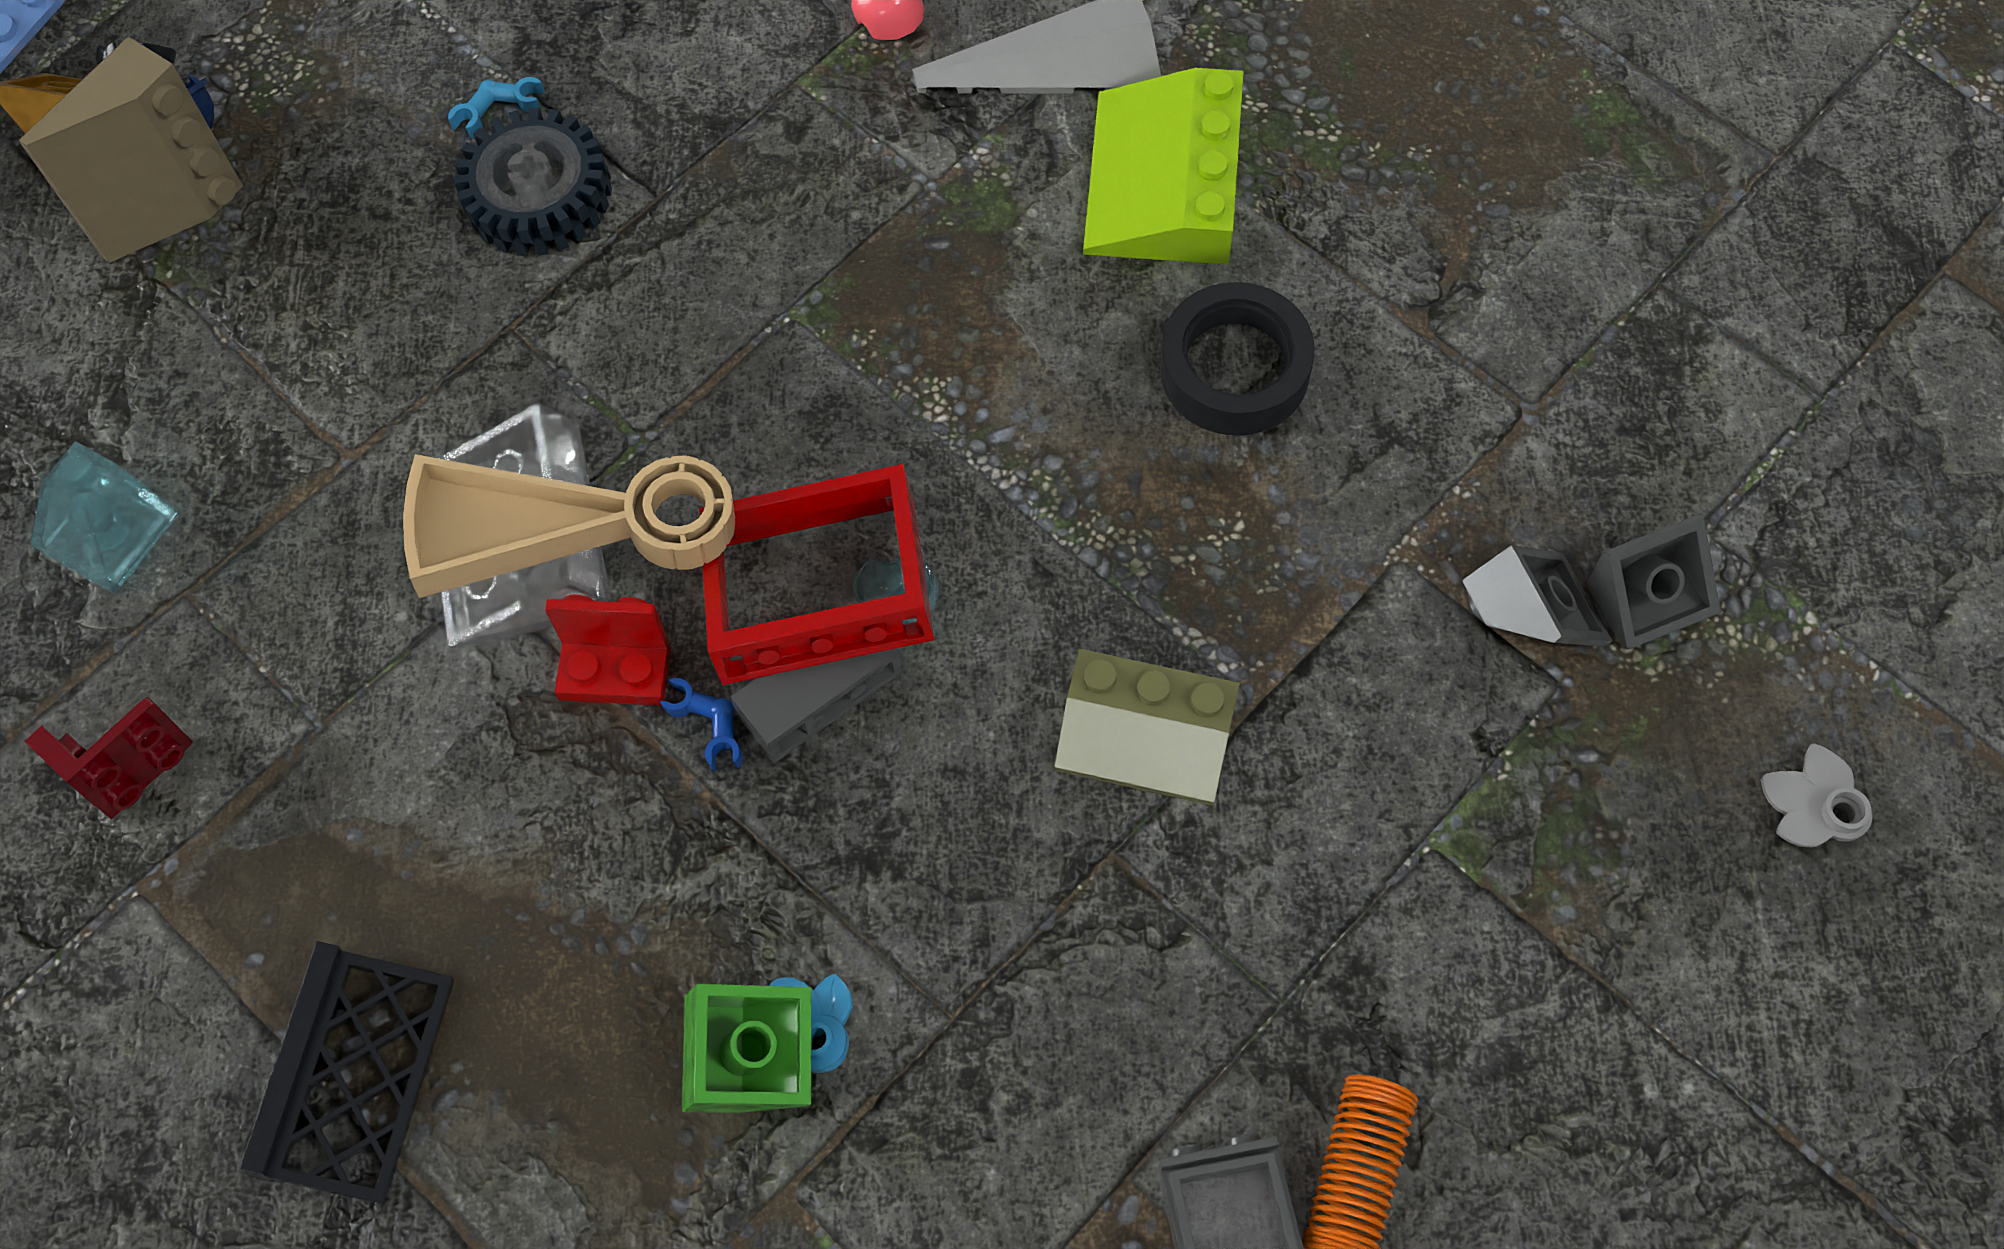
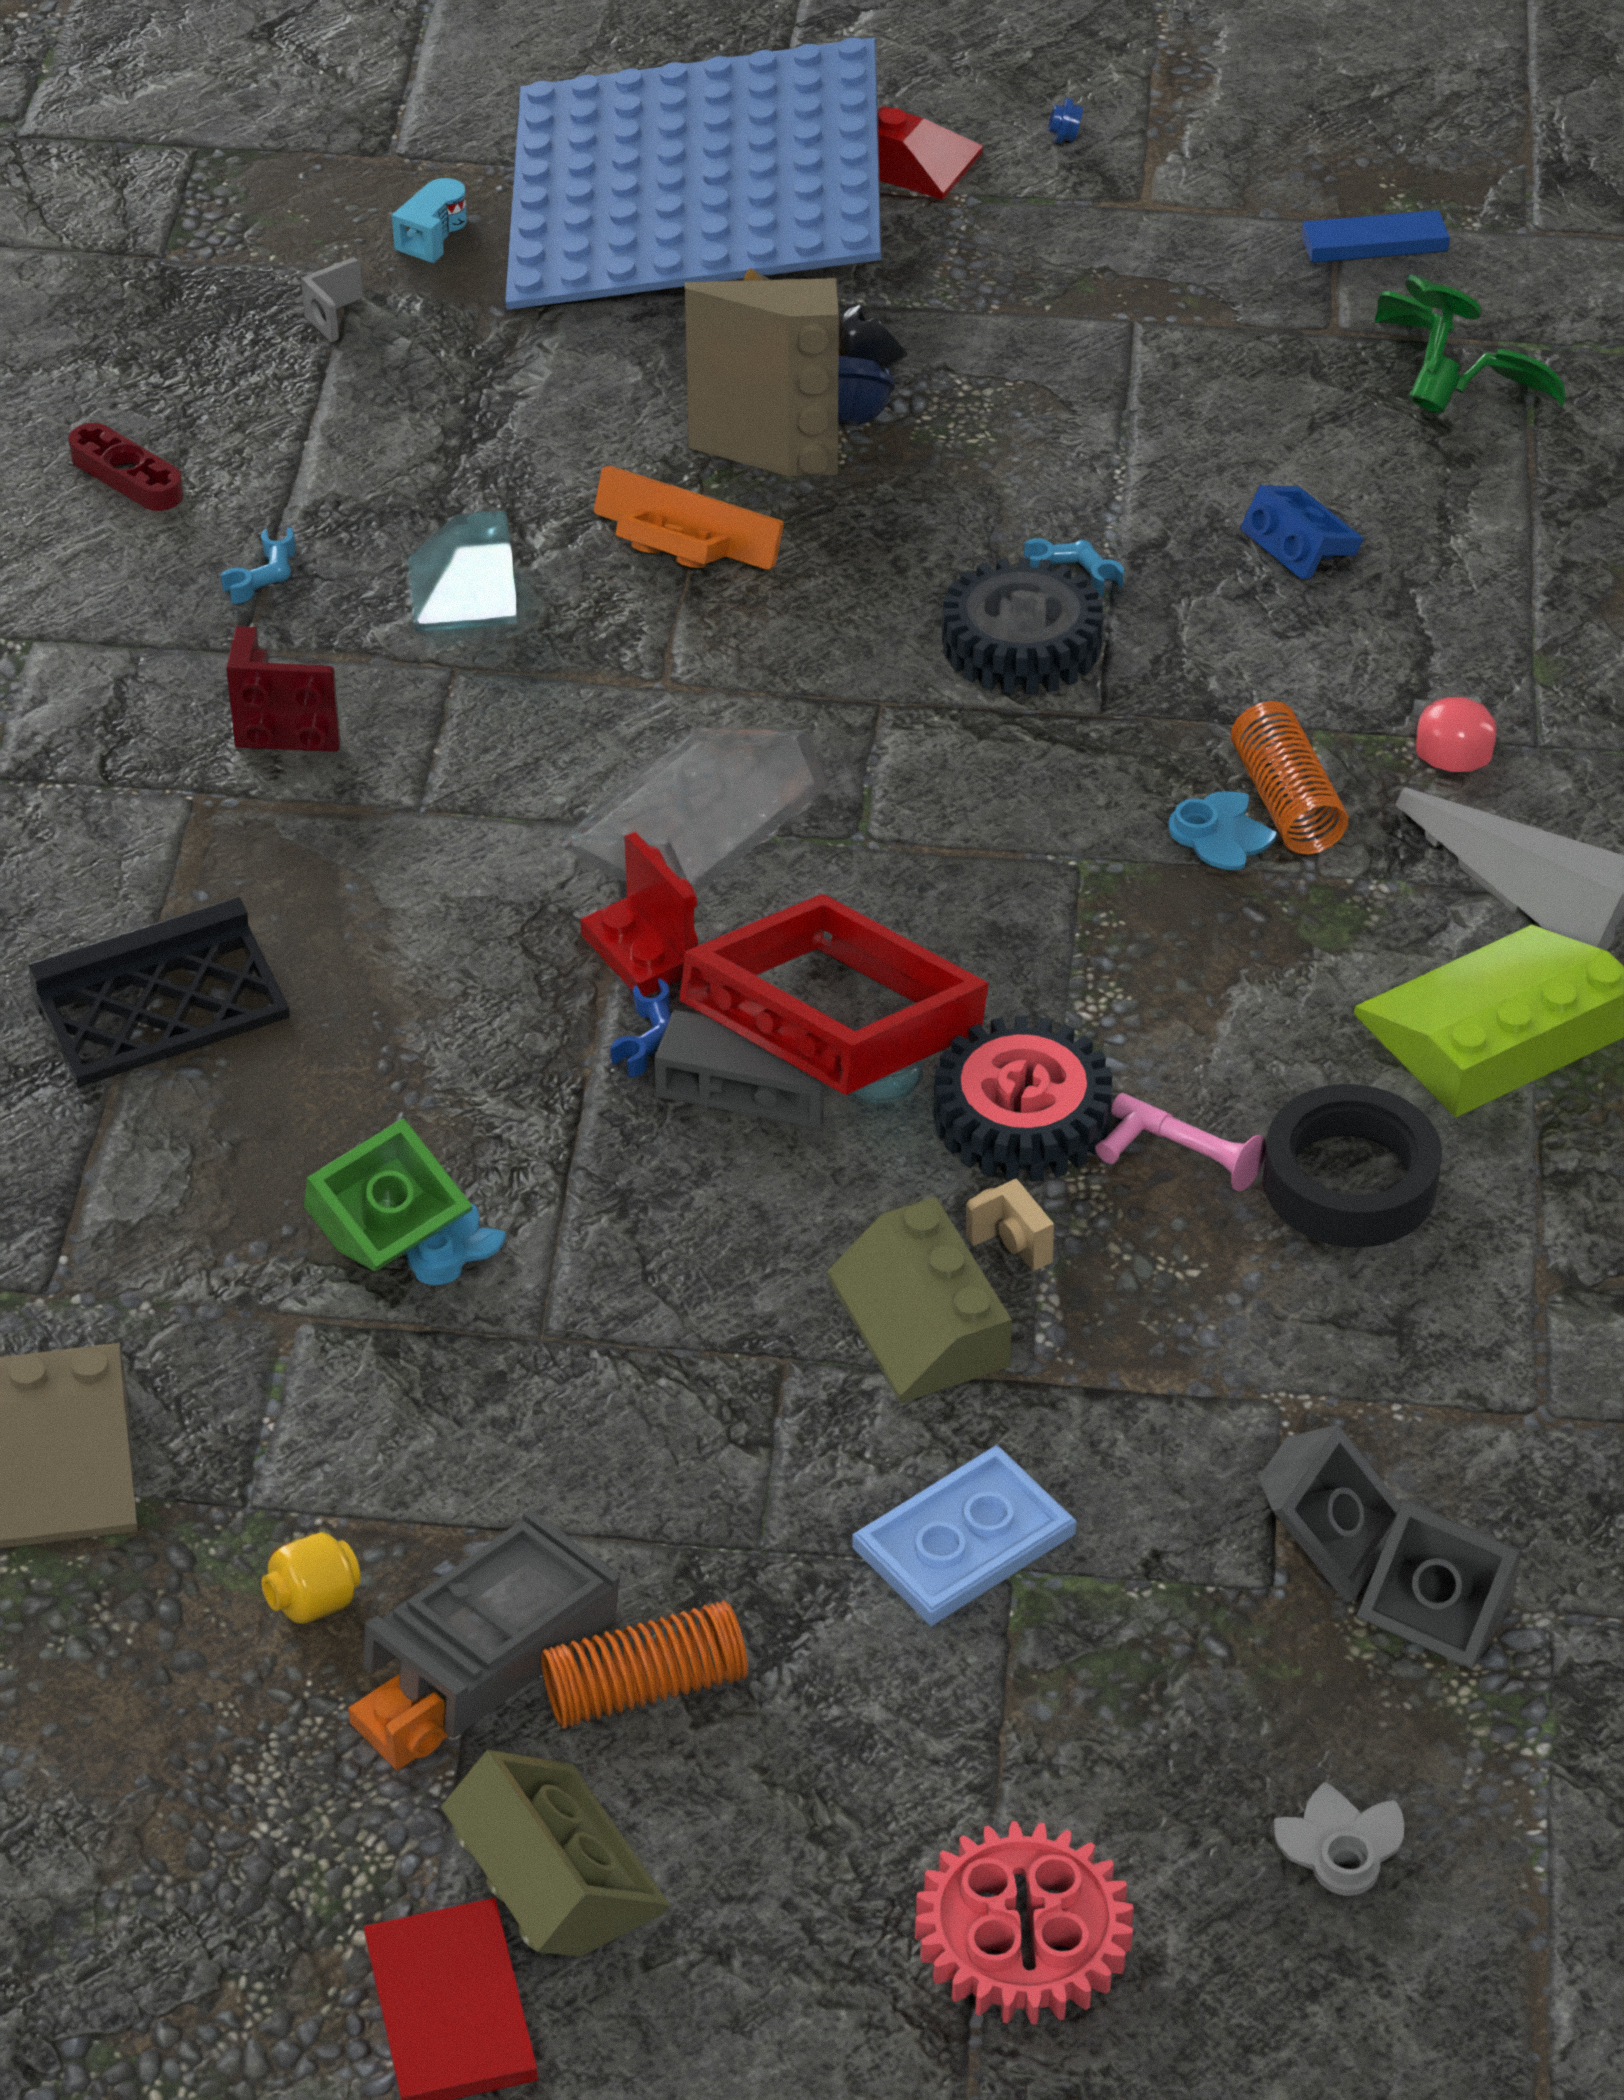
camera: 50 degrees right, 20 degrees down
tan piece [403,454,735,598] -> none
none -> orange bracket [594,465,784,570]
none -> light blue tile [852,1445,1076,1627]
none -> coral gear [915,1821,1134,2025]
none -> black wheel [934,1016,1113,1182]
none -> tan bracket [966,1178,1054,1271]
none -> bright pink piece [1095,1093,1266,1192]
none -> dark azure plate [1168,791,1277,870]
none -> orange piece [1231,701,1349,855]

